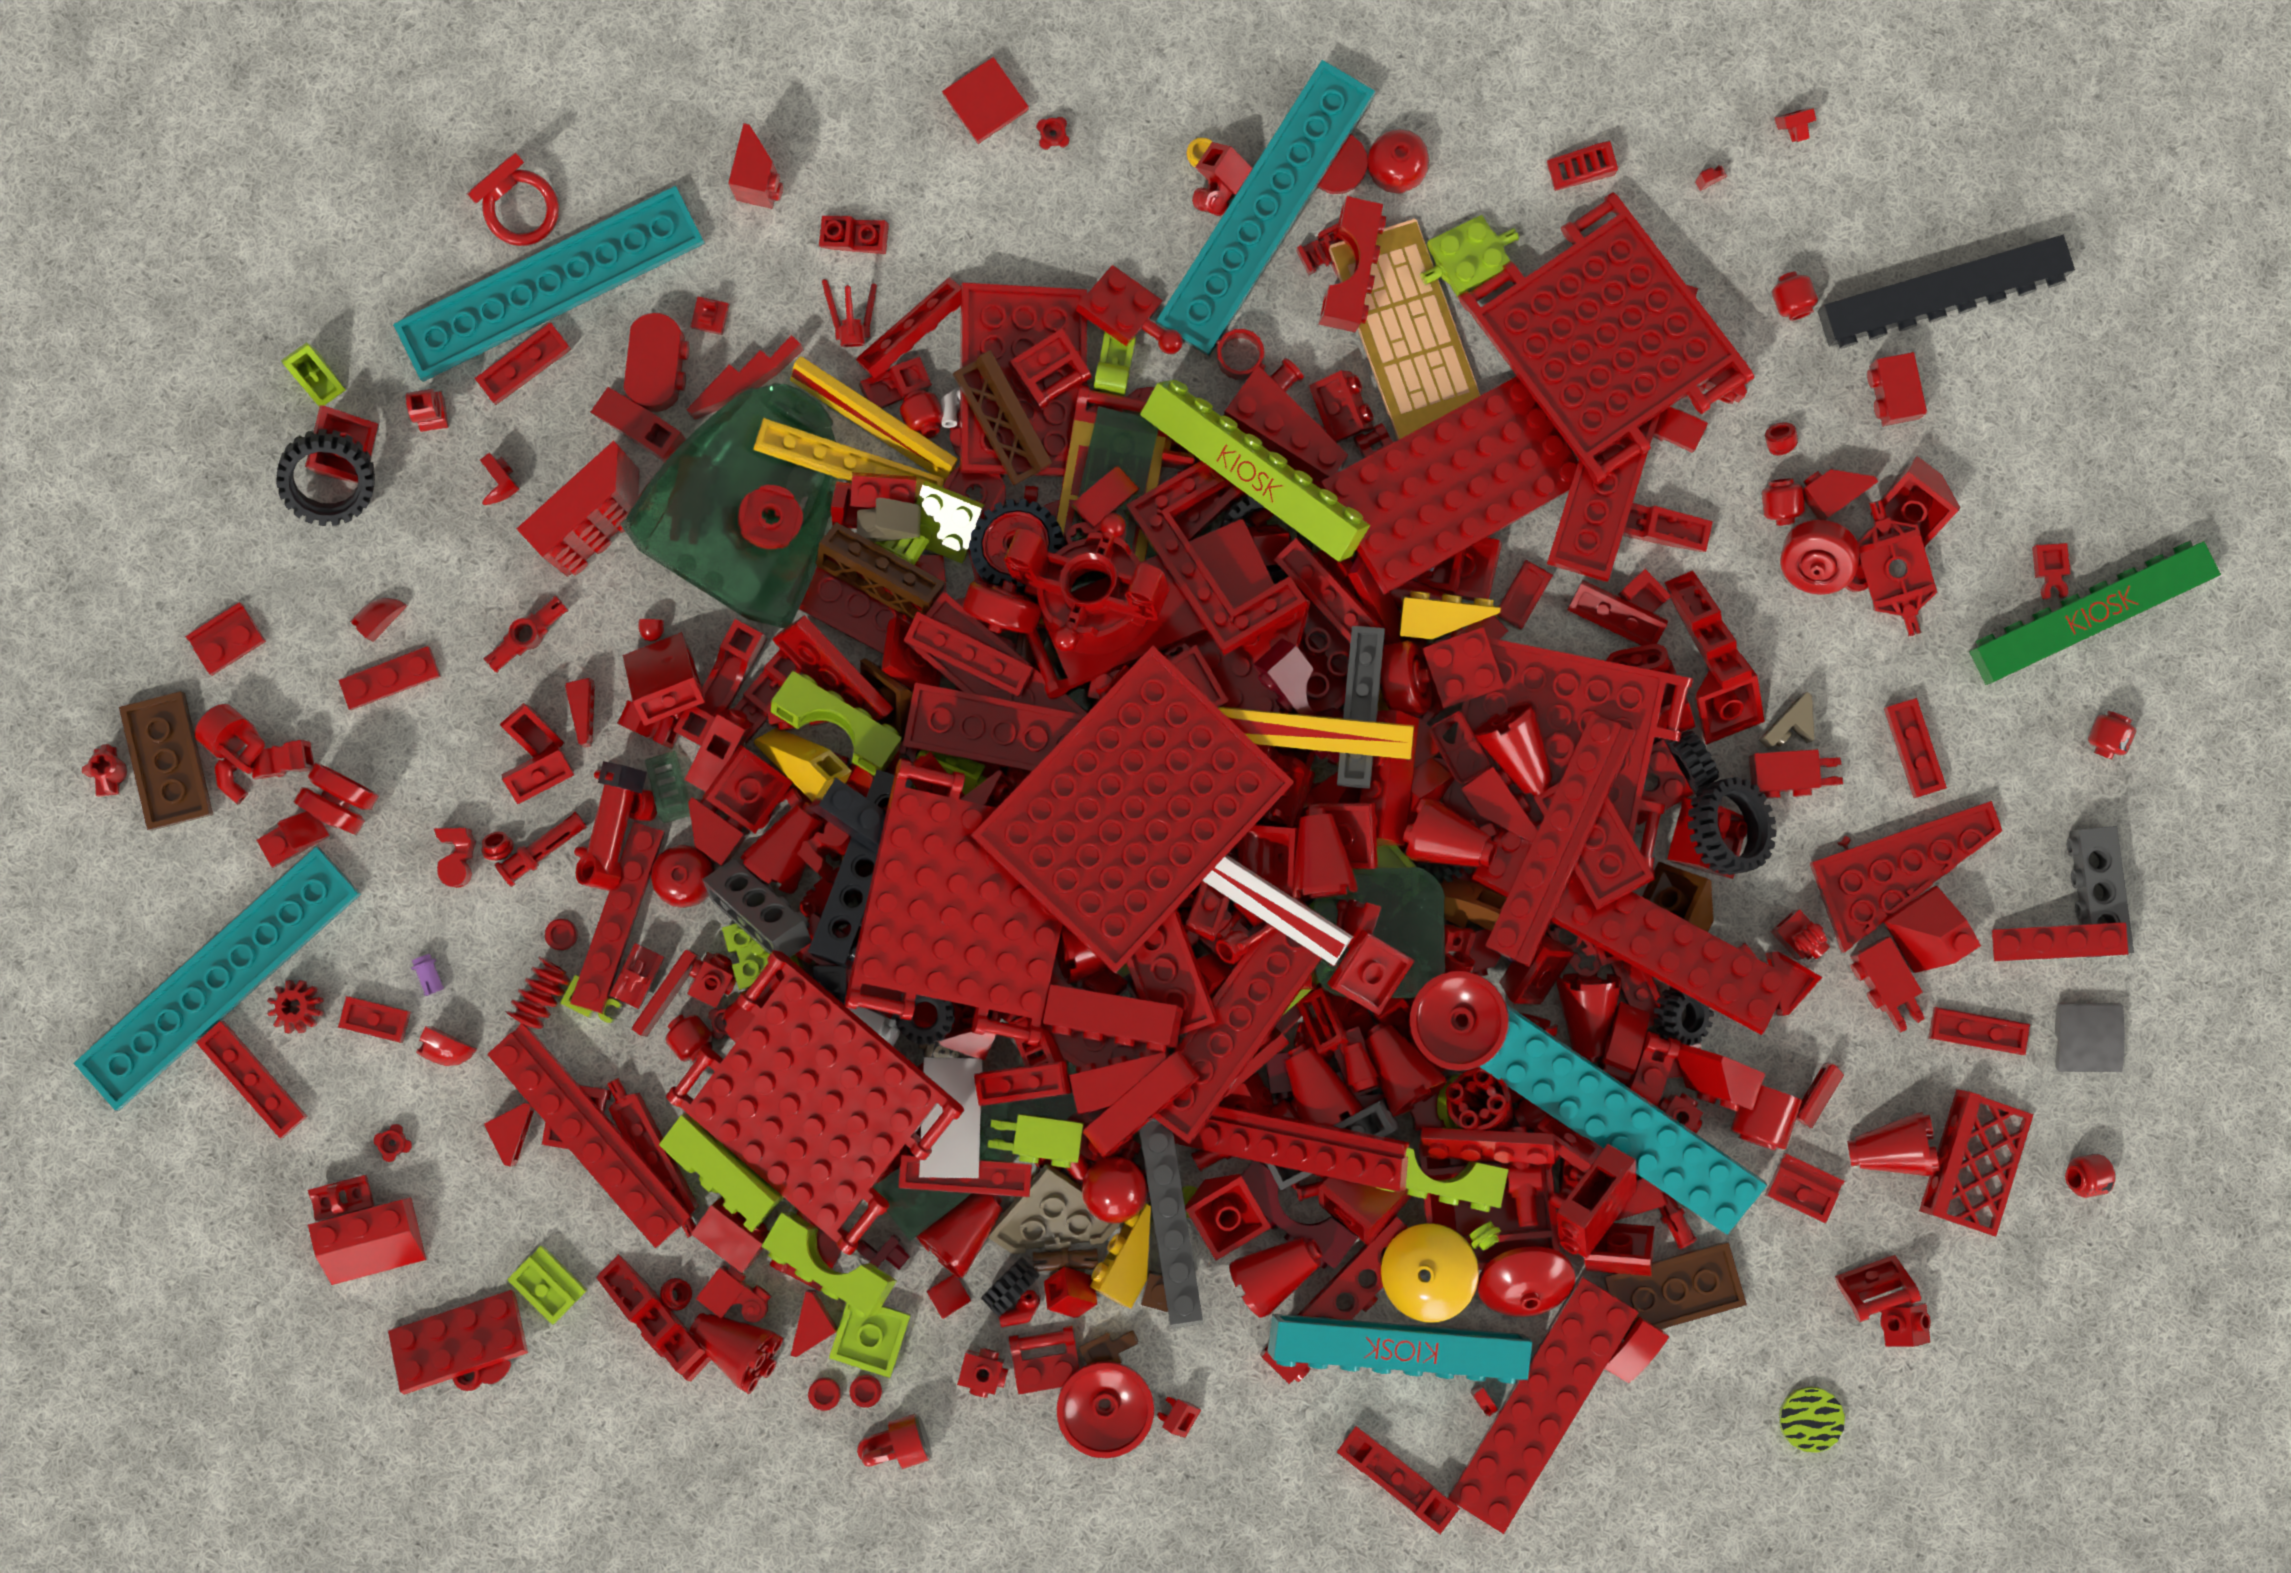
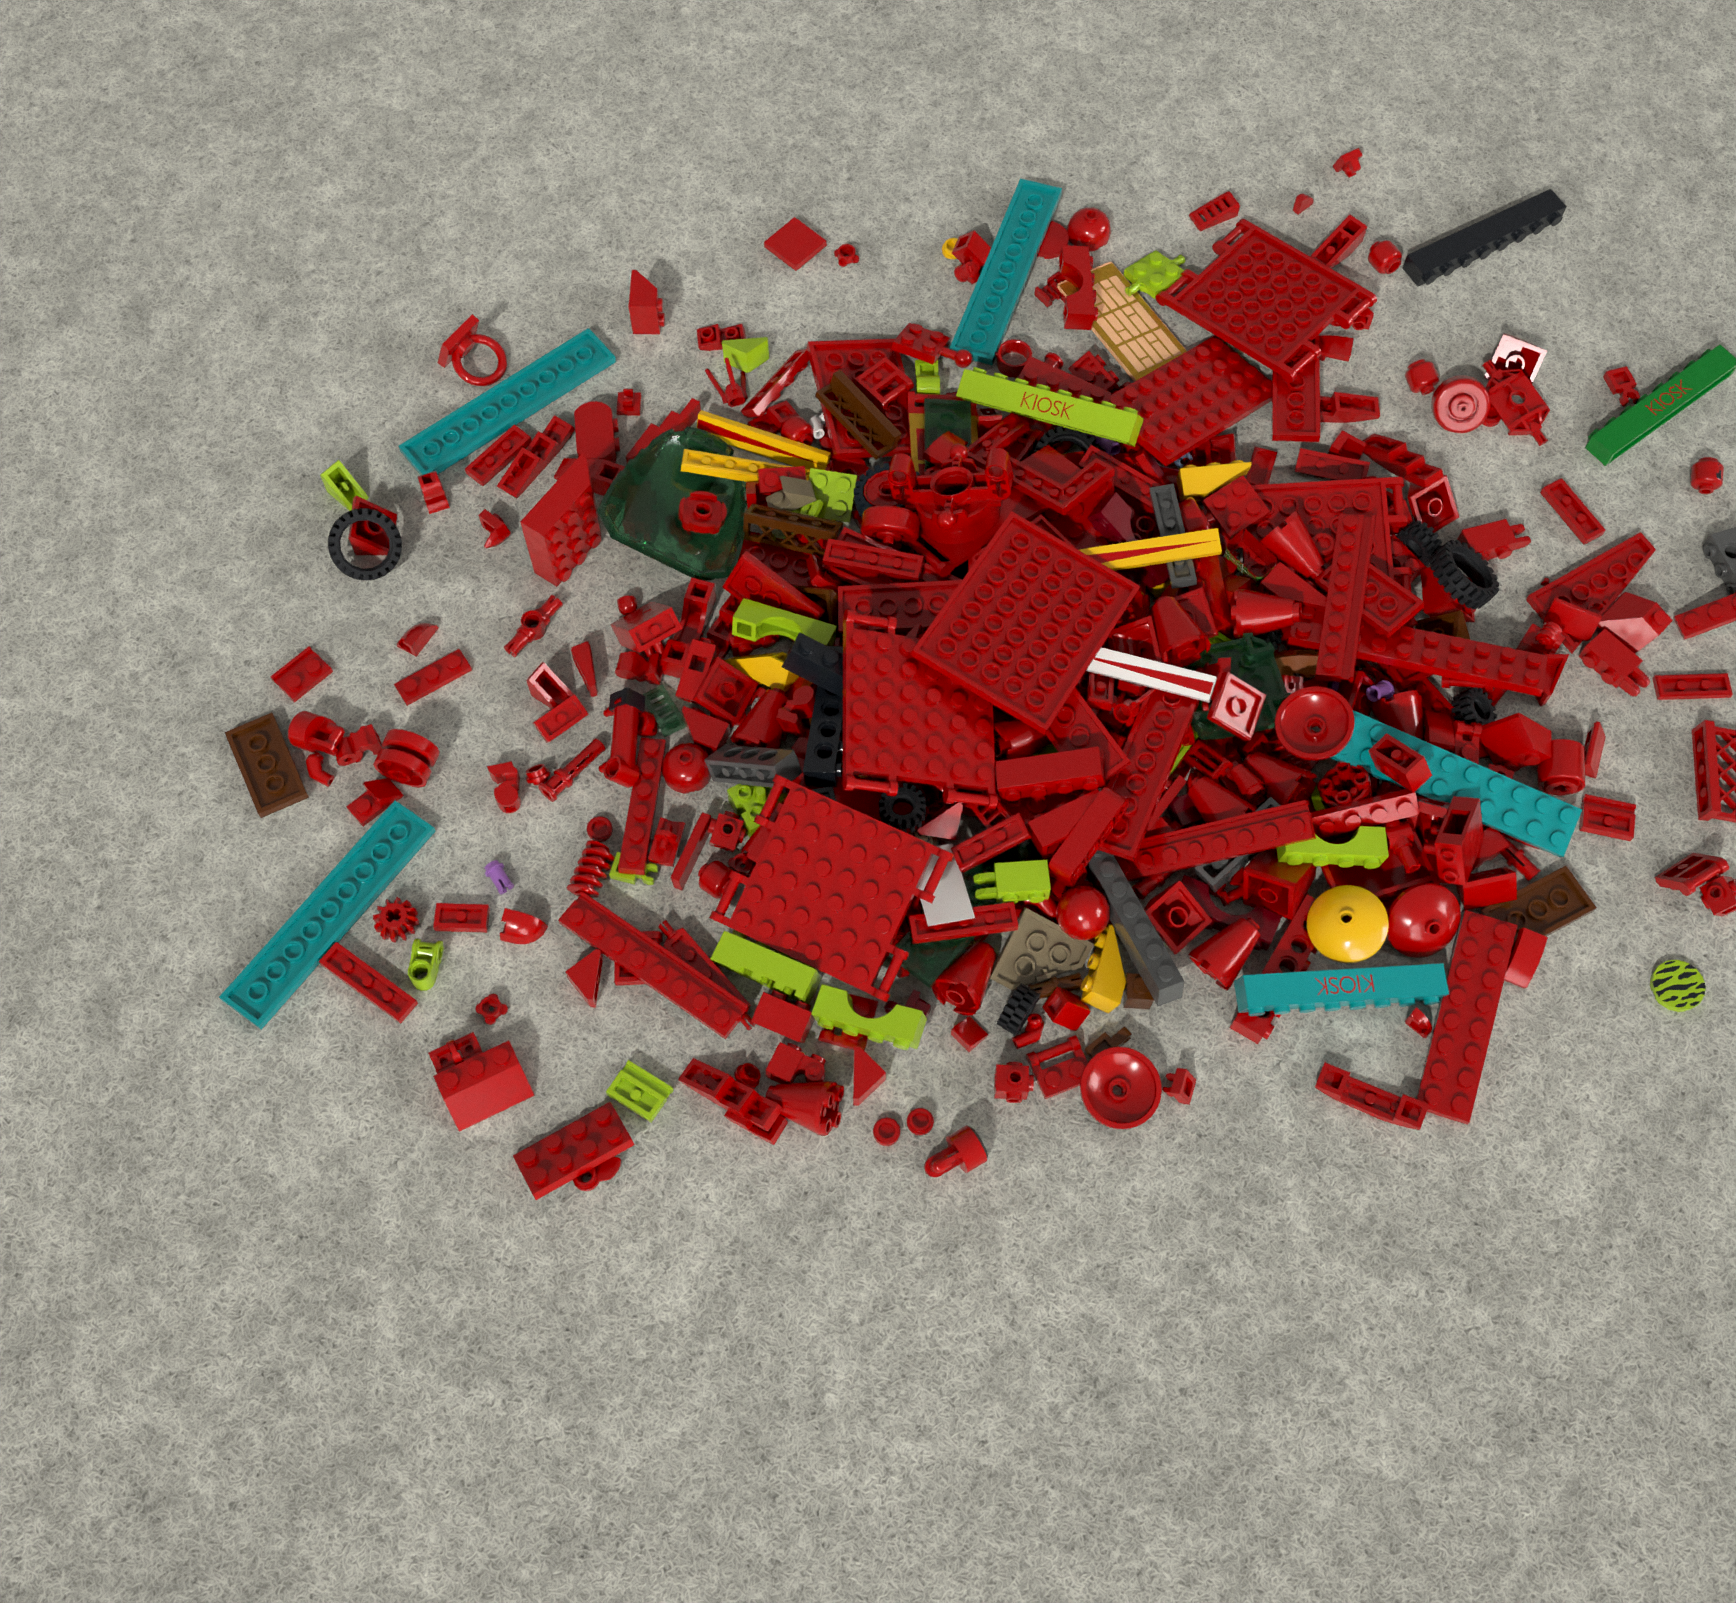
camera: 10 degrees left, 20 degrees down
red piece [82,744,127,797] -> none
lime plate [829,1303,911,1378] -> none
lime plate [1469,1222,1501,1251] -> none
dark tan slope [1758,691,1814,749] -> none
red tile [1764,422,1798,456] -> none
red slope [1803,469,1879,520] -> none
red cone [1847,1112,1939,1176] -> none
red brick [1867,352,1927,427] -> none
none -> lime piece [408,938,444,991]
none -> red slope [497,415,575,499]
none -> lime slope [722,337,769,373]
none -> red slope [1310,214,1368,269]
none -> medium lavender pin [1366,680,1394,702]
none -> red brick [1368,733,1432,793]
none -> red slope [1543,597,1602,641]

